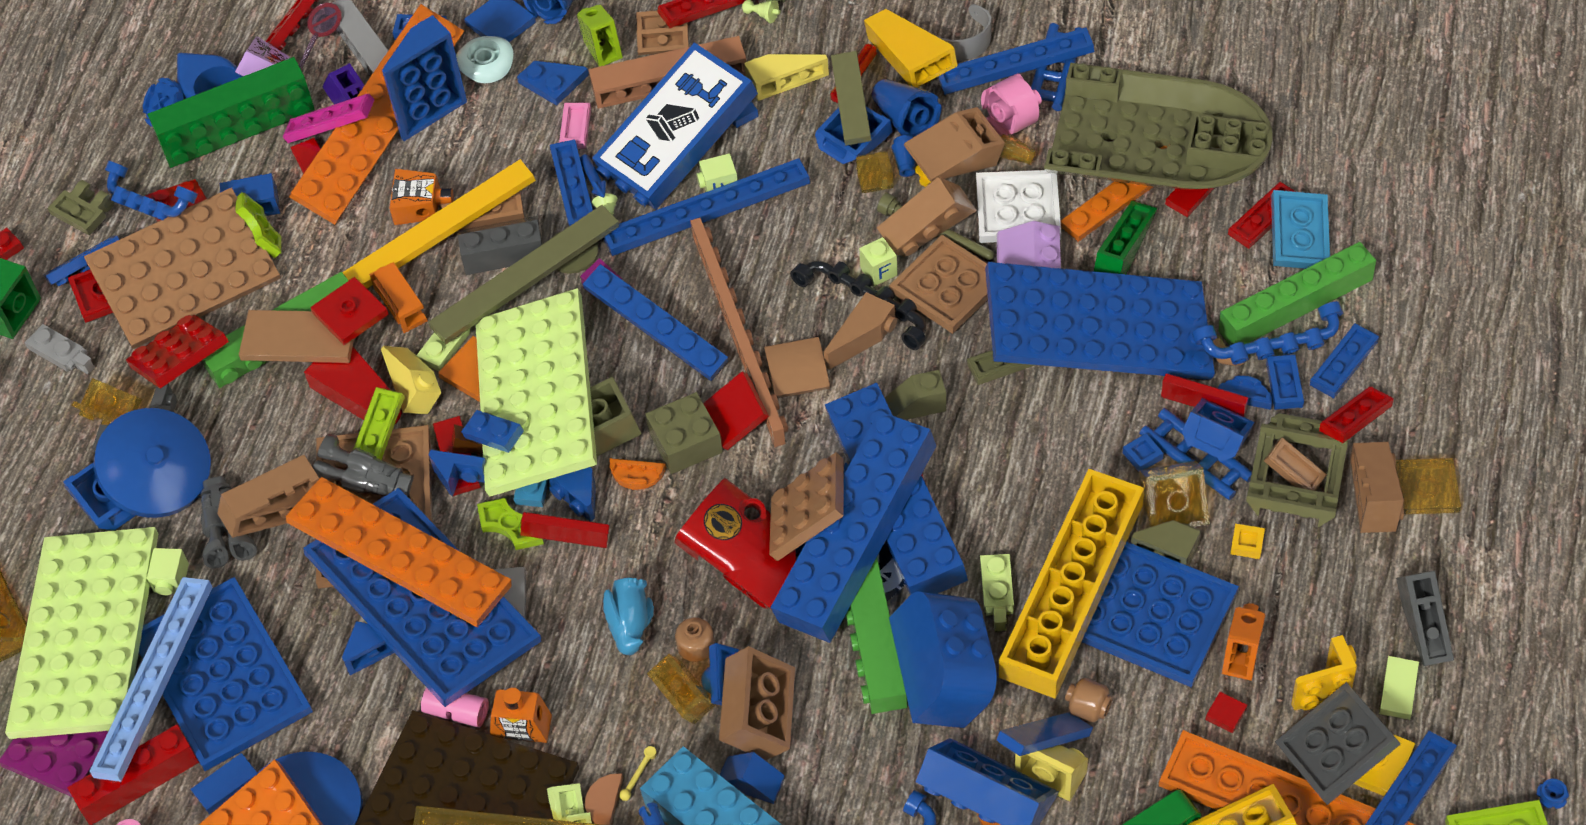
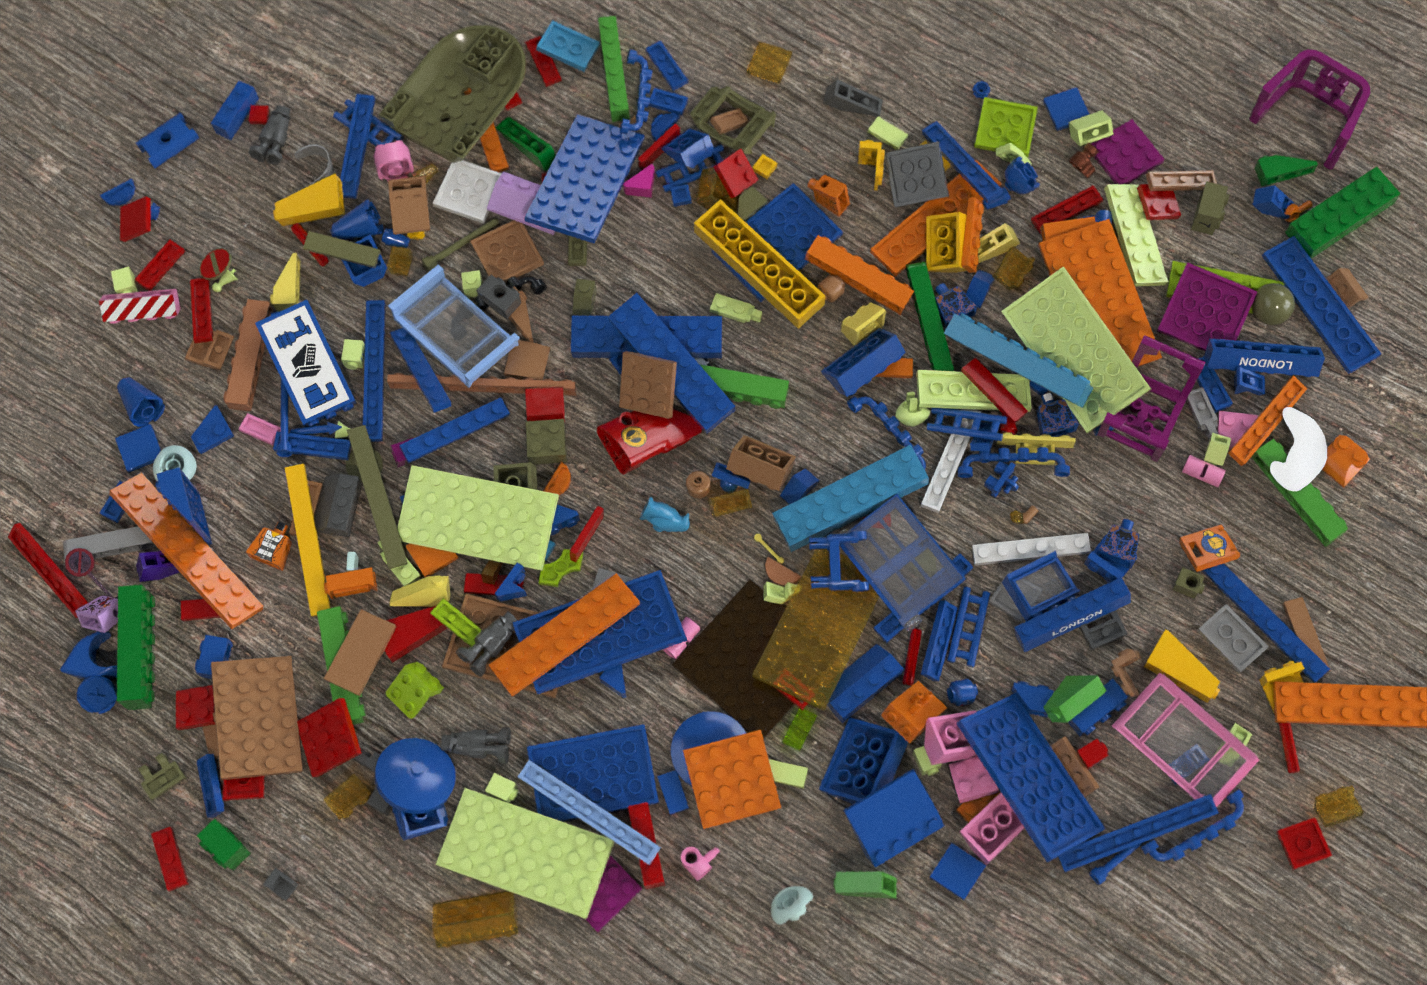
camera: 70 degrees left, 15 degrees up
light grey hinge [24,324,95,375] -> none
blue bar [105,161,198,220] -> none
medium nougat wedge [217,455,319,538] -> none
lime tile [235,192,281,258] -> none
dark pink tile [283,94,374,143] -> none
red plate [310,277,389,345] -> none
blue plate [461,410,524,453] -> none
orange torso [490,688,552,743] -> none
lime torso [577,5,623,66] -> none
medium nougat wedge [877,177,977,257] -> none
blue brick [889,591,997,728] -> none
blue tile [997,712,1093,756] -> none
red tile [1205,692,1247,733] -> none
red tile [1319,386,1394,443] -> none
medium nougat wedge [1350,442,1404,533] -> none
none -> blue piece [277,379,292,457]
none -> light aqua tile [346,552,359,572]
none -> lime bracket [386,661,444,719]
none -> clear piece [388,265,520,388]
none -> blue plate [390,328,451,413]
none -> dark grey brick [476,275,521,319]
none -> dark pink slope [623,164,655,198]
none -> red plate [713,149,758,198]
none -> orange brick [805,235,914,315]

